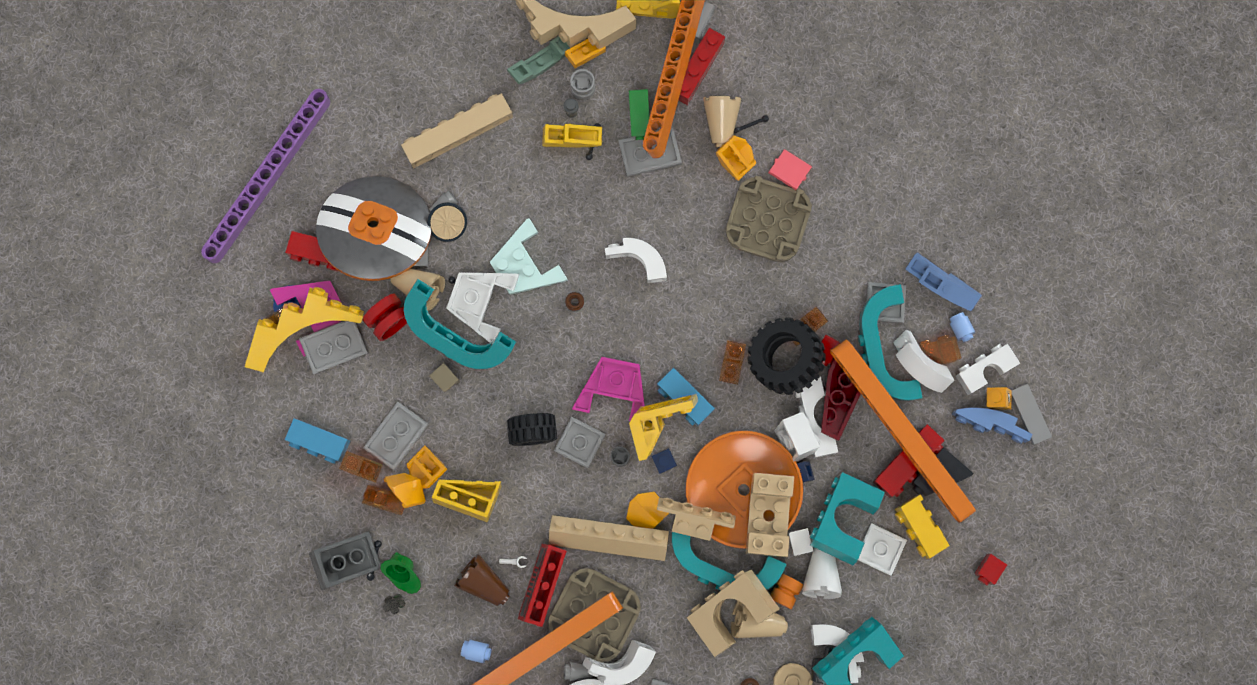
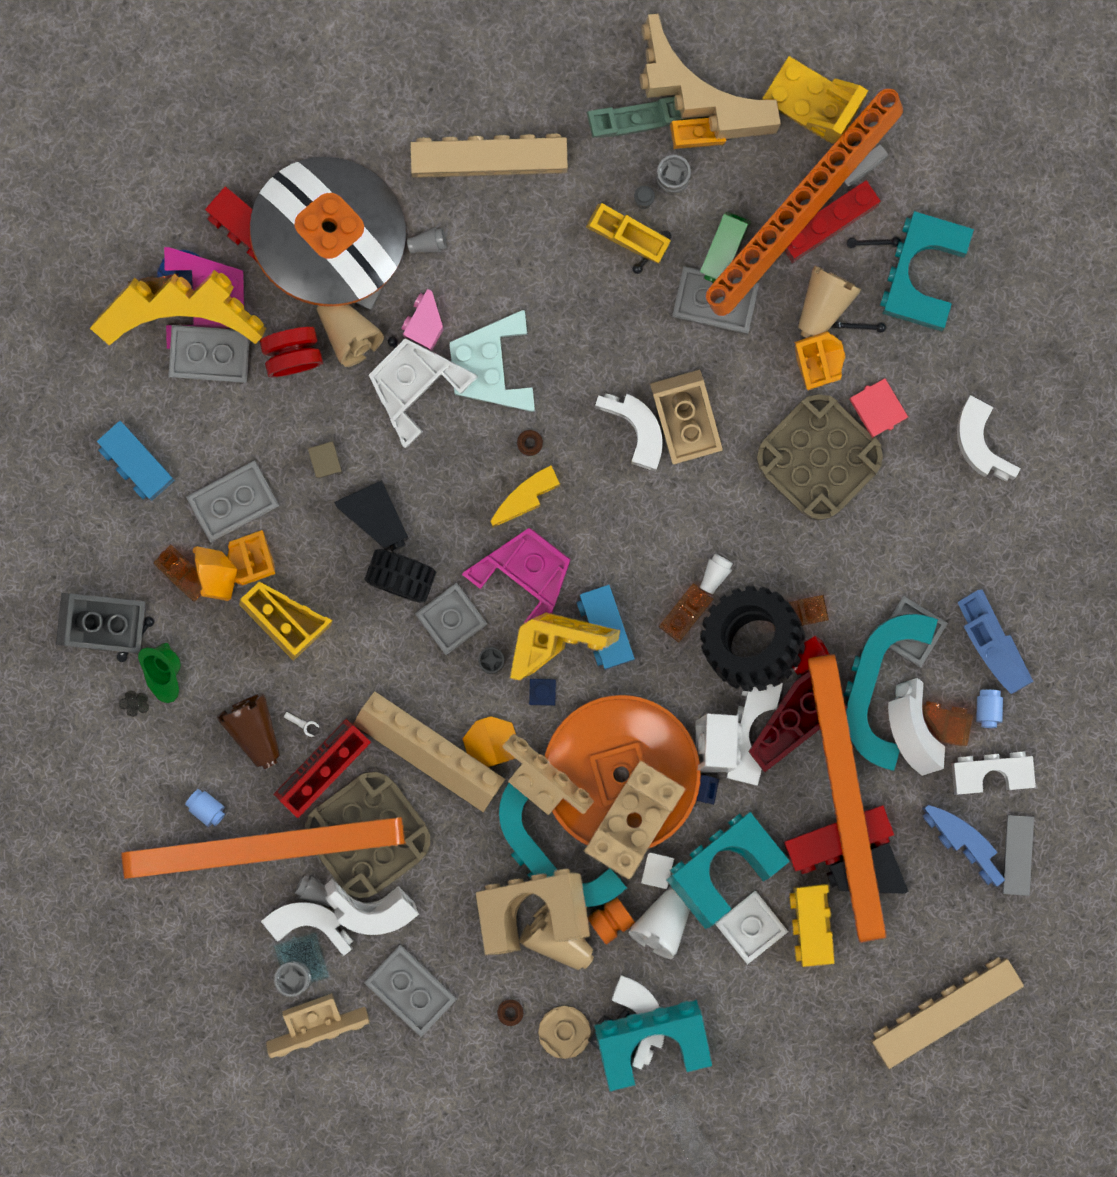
camera: 25 degrees right, 5 degrees up
medium lavender beam [201,89,330,263] -> none
clear orange slope [339,451,383,483] -> none
teal arch [404,279,516,369] -> none
tan wheel [427,202,467,242] -> none
red brick [974,554,1007,586] -> none
light orange brick [987,387,1012,410] -> none
none -> black slope [334,480,409,552]
none -> bright pink slope [401,289,443,351]
none -> yellow slope [490,465,560,528]
none -> tan slope [650,370,723,464]
none -> white cone [700,554,733,594]
none -> black hinge [847,237,901,249]
none -> tan brick [871,957,1024,1069]
none -> teal arch [880,211,974,331]
none -> white arch [957,395,1021,481]

